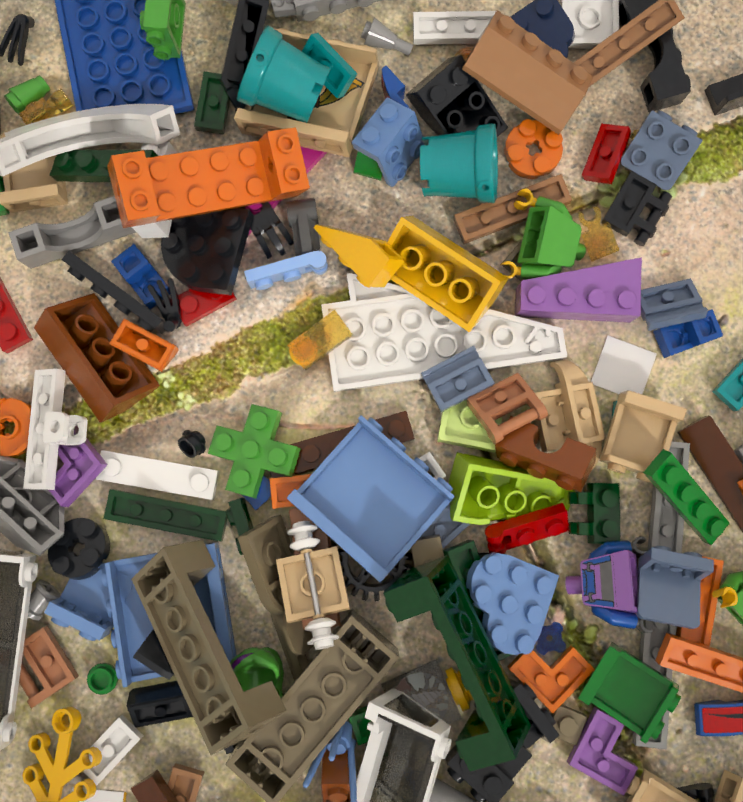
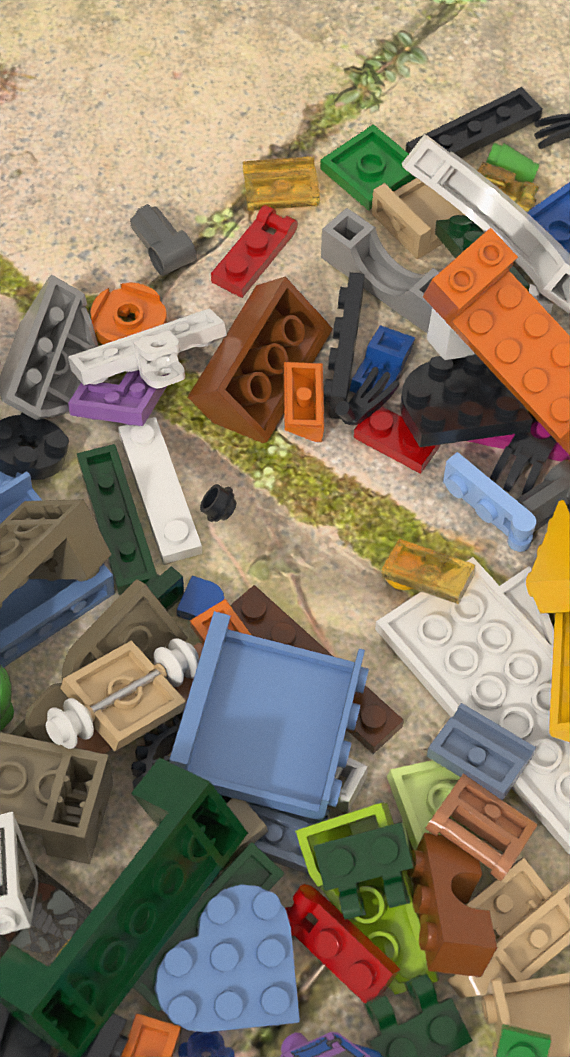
camera: 60 degrees right, 25 degrees down
bright green plate [208,404,301,499] -> none
none -> dark green plate [314,822,415,920]

